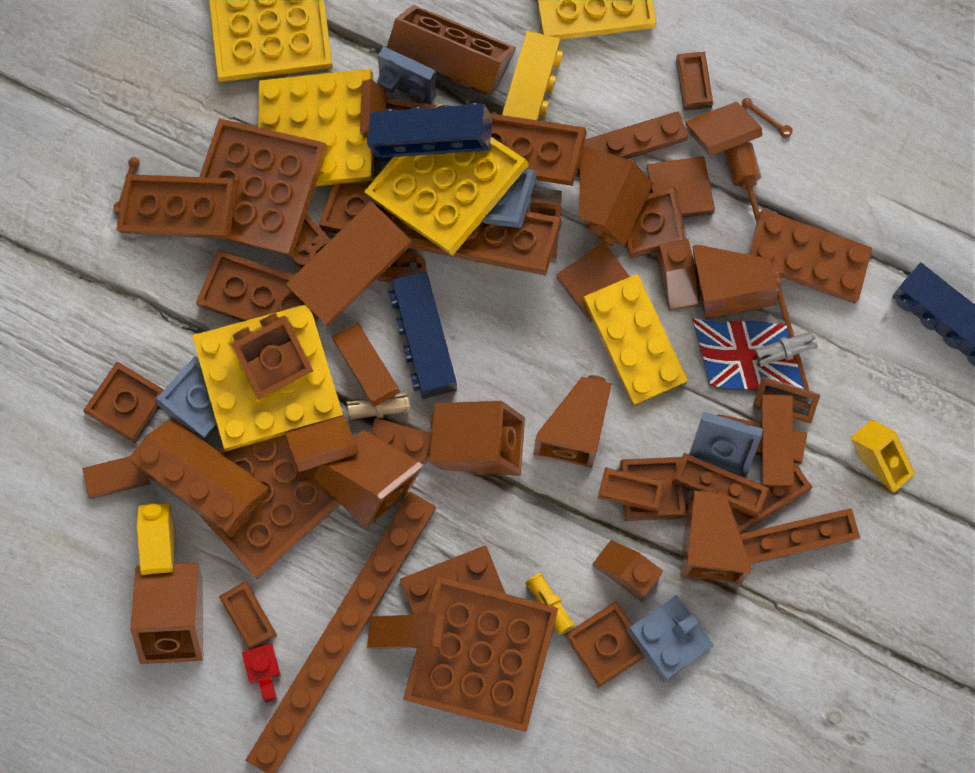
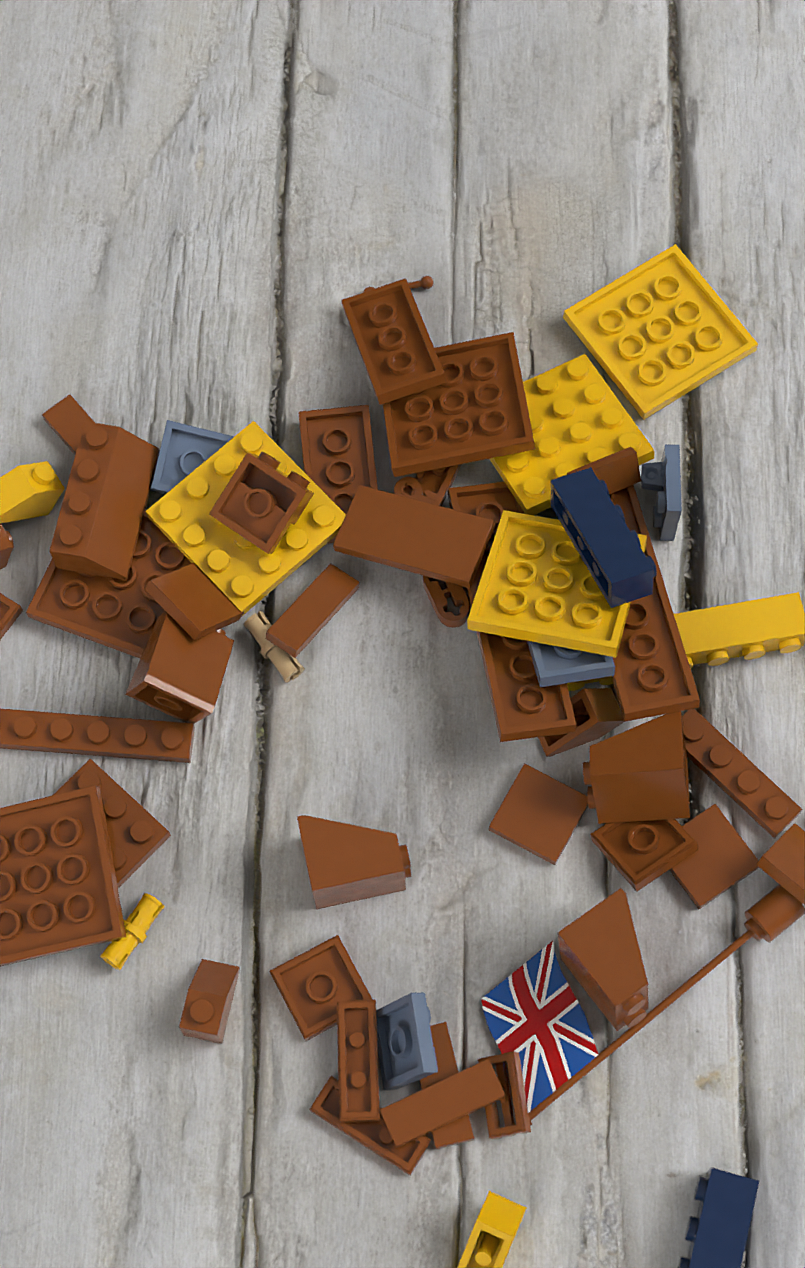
camera: 70 degrees right, 5 degrees down
dark orange tile [83,362,164,443] -> none
dark orange tile [367,614,444,649] -> none
dark orange plate [370,418,432,465] -> none
dark orange slope [386,5,516,94] -> none
dark blue brick [388,271,457,399] -> none
dark orange slope [428,400,525,476] -> none
dark orange tile [564,601,645,688] -> none
yellow plate [583,274,688,407] -> none
dark orange tile [597,467,665,513] -> none
sand blue hinge [626,595,714,682] -> none
dark orange slope [656,239,698,311] -> none
dark orange slope [680,488,751,584] -> none
dark orange plate [740,508,860,565] -> none
dark orange plate [748,209,872,304] -> none
light grey pin [754,330,818,367] -> none

